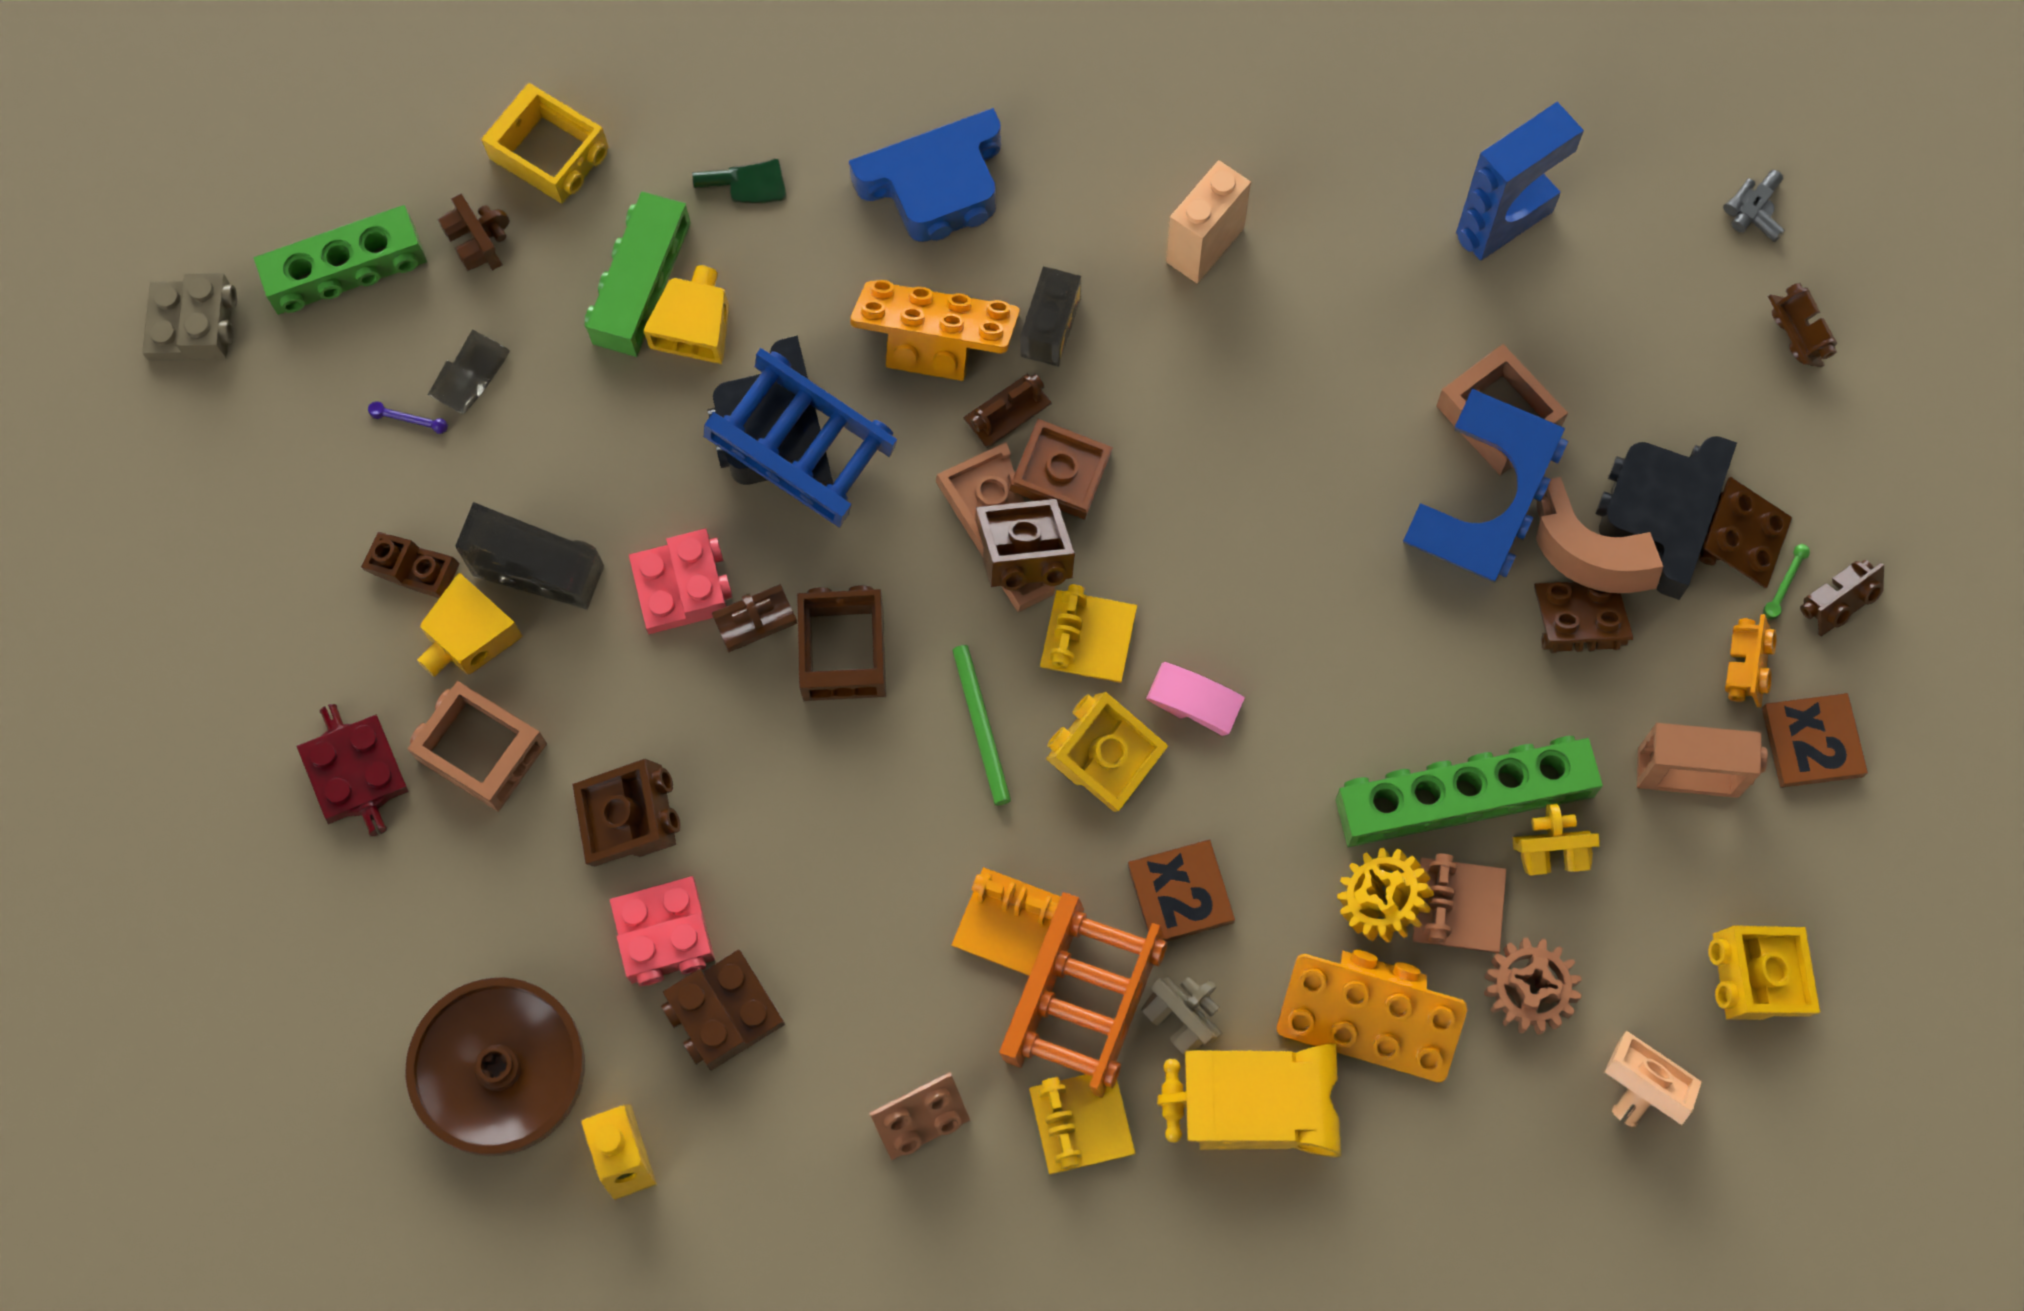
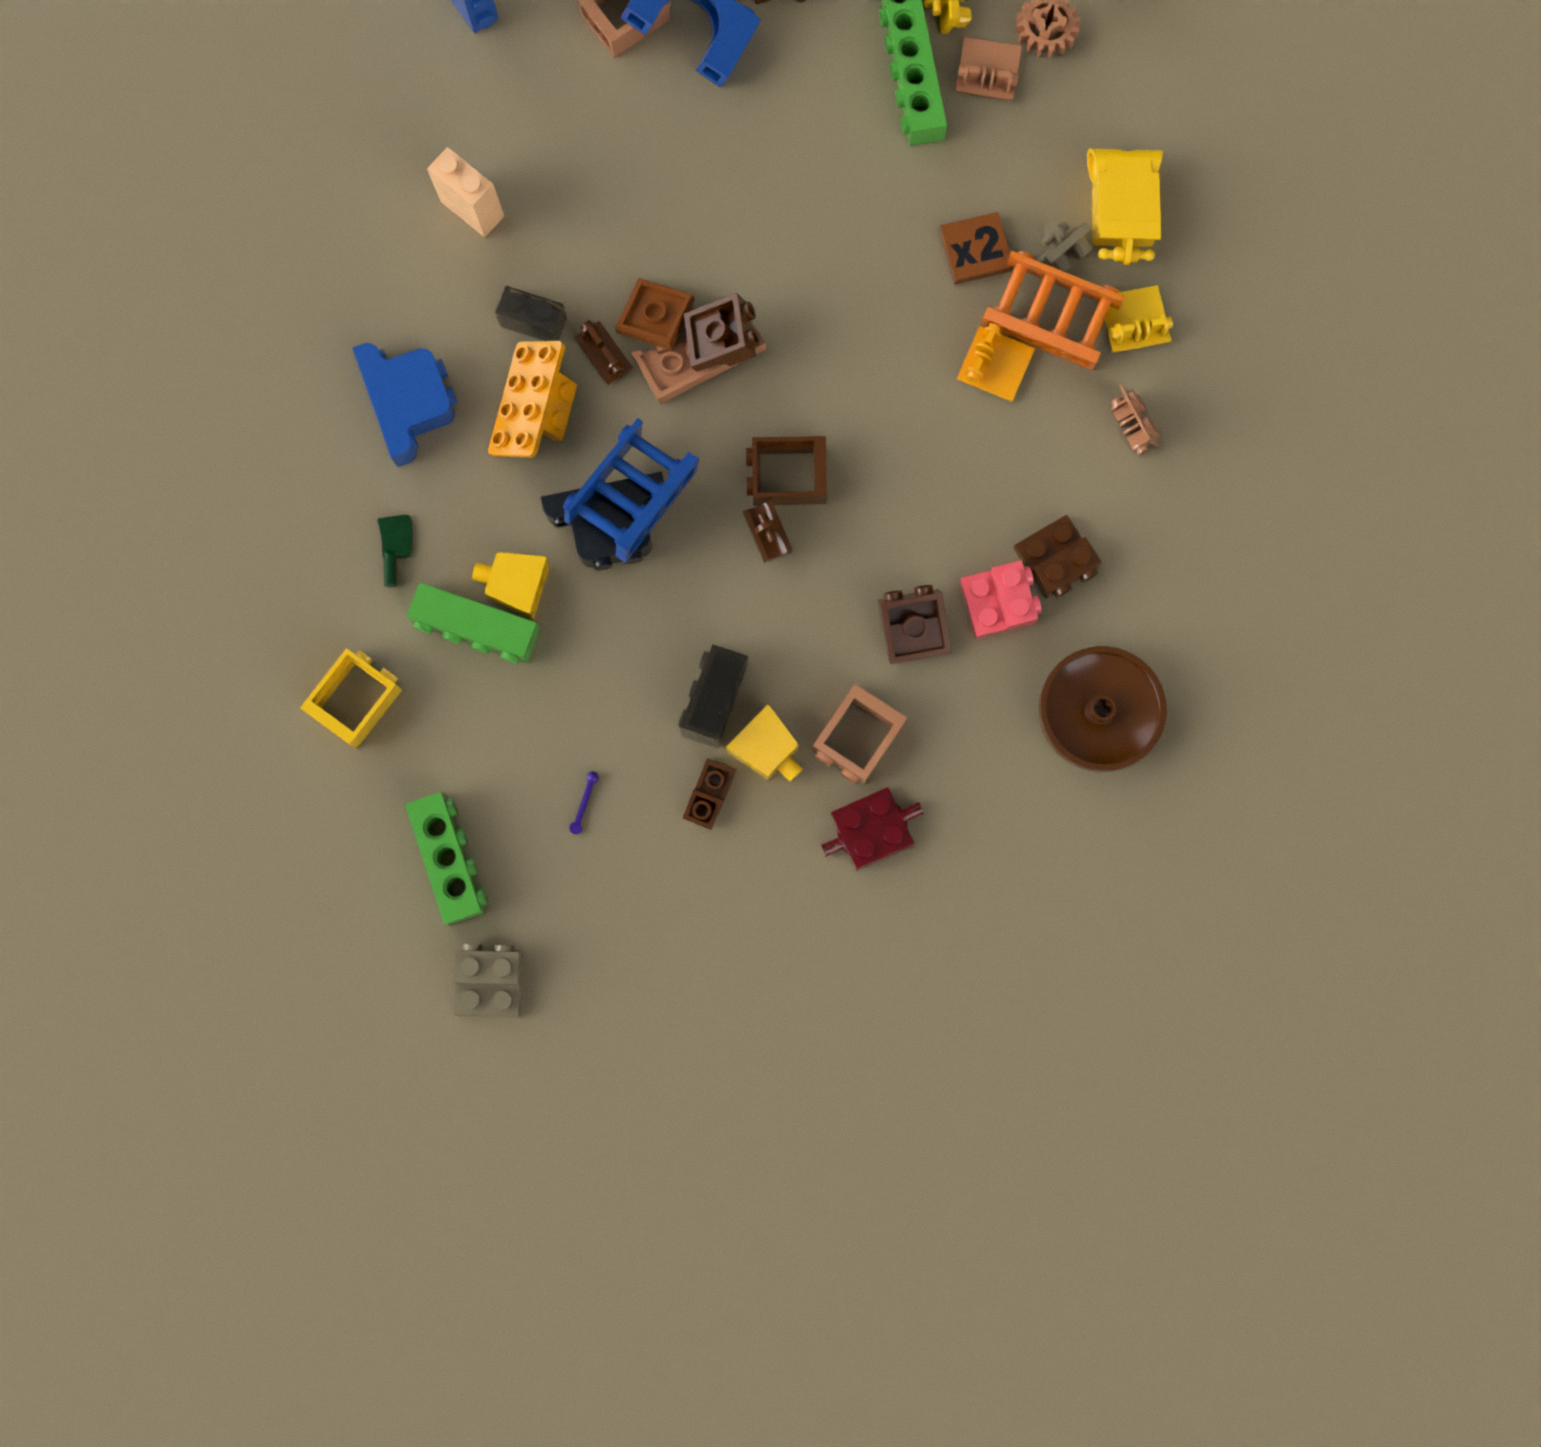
camera: 90 degrees left, 10 degrees up
clear smoke slope [427,329,510,414] -> none
reddish brown hips [437,194,509,271] -> none
yellow torso [581,1105,657,1200] -> none
coral plate [629,528,733,634] -> none
bright green bar [952,645,1011,806] -> none
yellow hinge [1040,584,1137,683] -> none
yellow plate [1046,692,1169,812] -> none
bright pink slope [1146,662,1245,736] -> none
light orange bracket [1276,950,1467,1082] -> none
yellow gear [1337,848,1434,943] -> none

